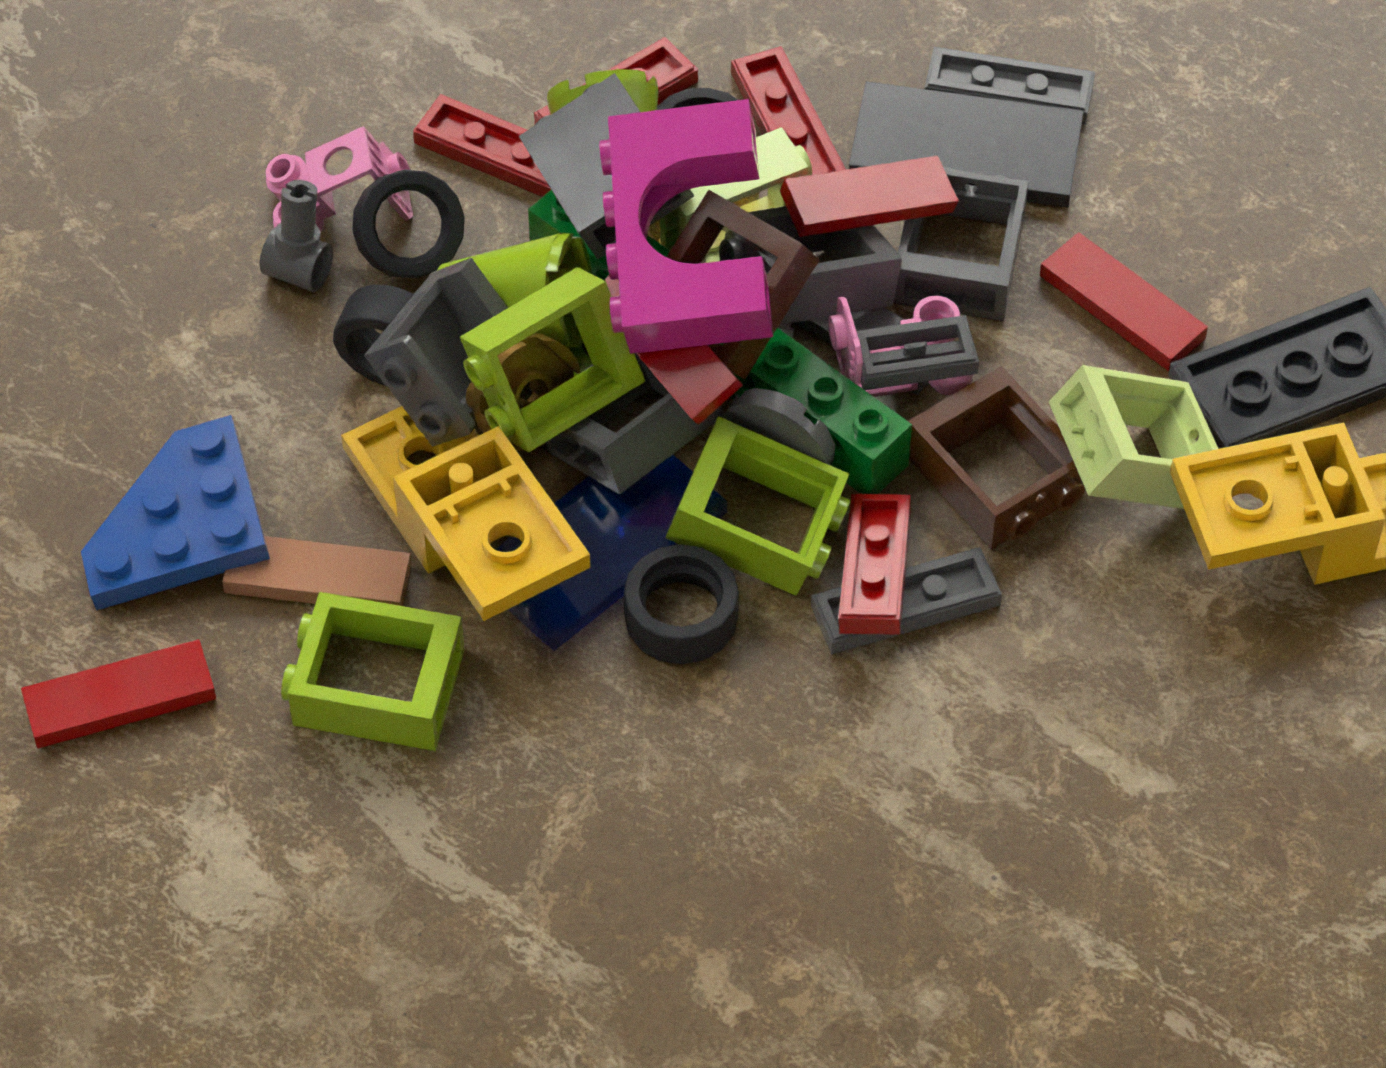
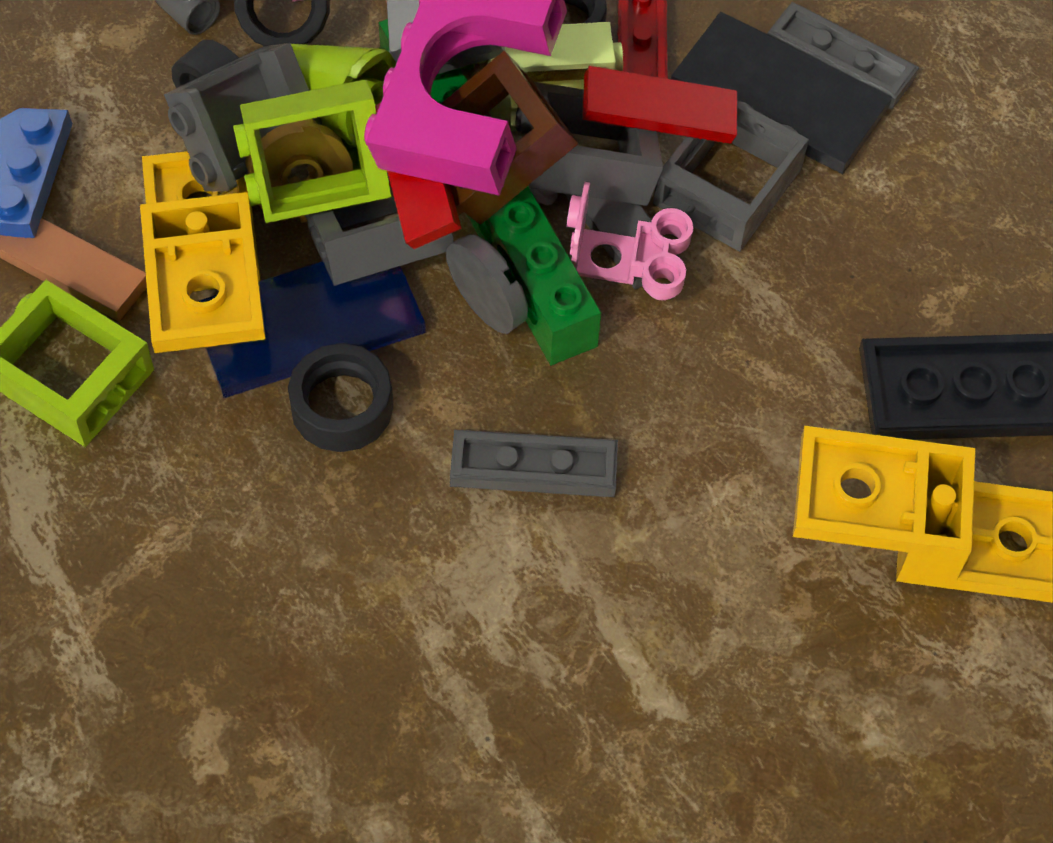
camera: 20 degrees right, 5 degrees up
lime window [665,416,850,596] -> none
tile [838,494,911,635] -> none
dark grey tile [857,315,979,390] -> none
reddish brown window [908,366,1085,550] -> none
tile [1039,232,1208,371] -> none
yellowish green window [1049,365,1218,509] -> none

